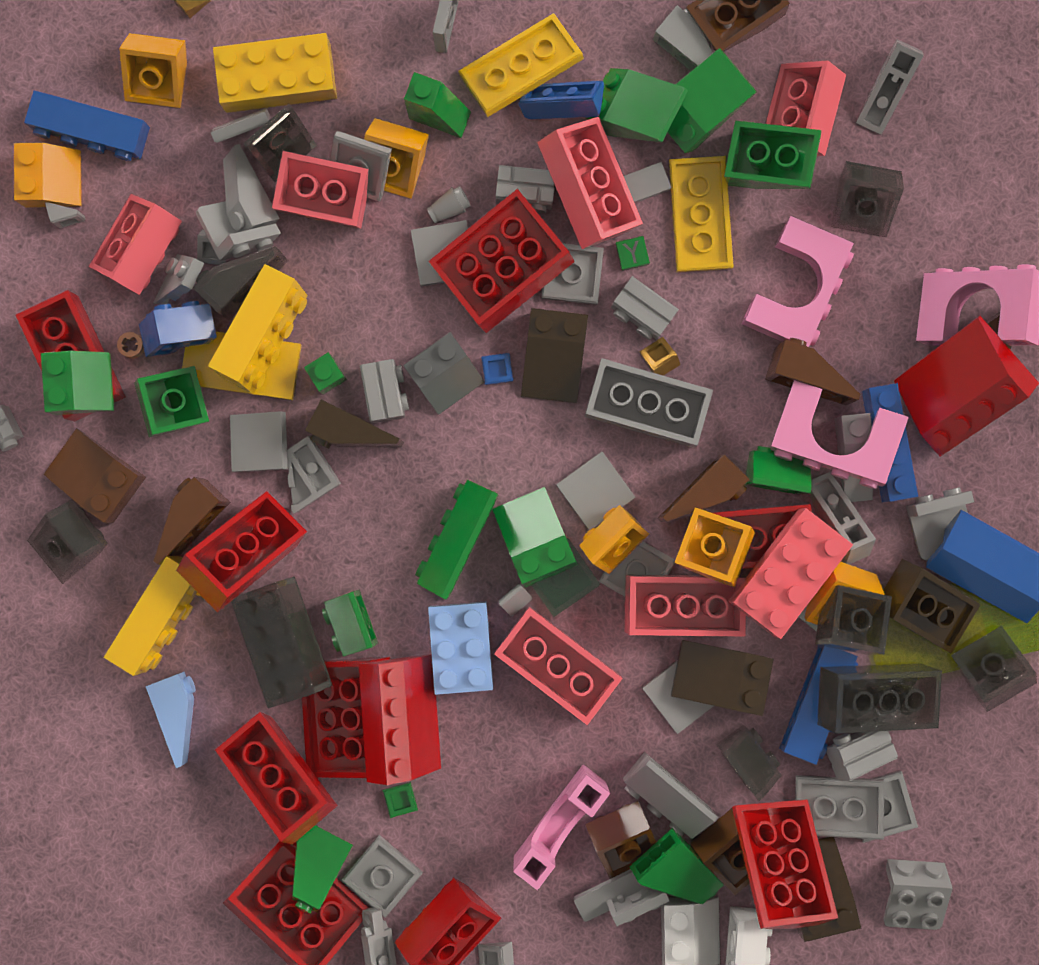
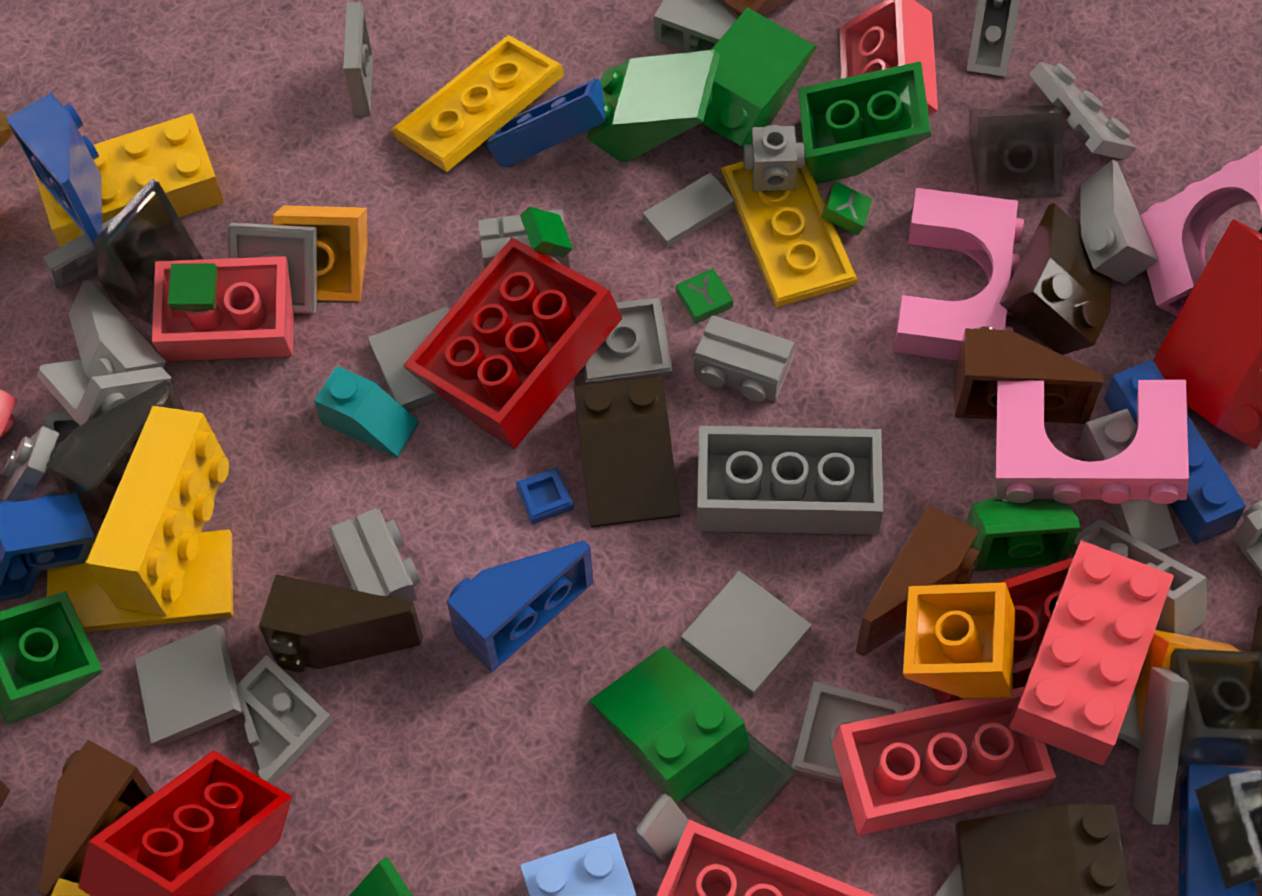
camera: 10 degrees left, 25 degrees down
green brick [304,352,347,395] -> none
dark grey slope [403,332,484,415] -> none
green slope [404,72,471,138] -> none
green slope [415,480,499,600] -> none
light grey cone [427,186,471,223] -> none
coral brick [537,117,643,249] -> none
light orange slope [579,505,649,574] -> none
pearl gold slope [639,337,681,376] -> none
none -> blue slope [6,93,102,246]
none -> green tile [168,263,218,310]
none -> teal slope [314,366,419,458]
none -> blue slope [446,541,594,672]
none -> green tile [520,206,573,258]
none -> light grey brick [744,125,804,191]
none -> green tile [821,181,872,236]
none -> dark brown slope [999,203,1111,355]
none -> light grey wing [1029,62,1137,160]
none -> light grey slope [1080,160,1158,285]
none -> light grey tile [1132,667,1189,825]

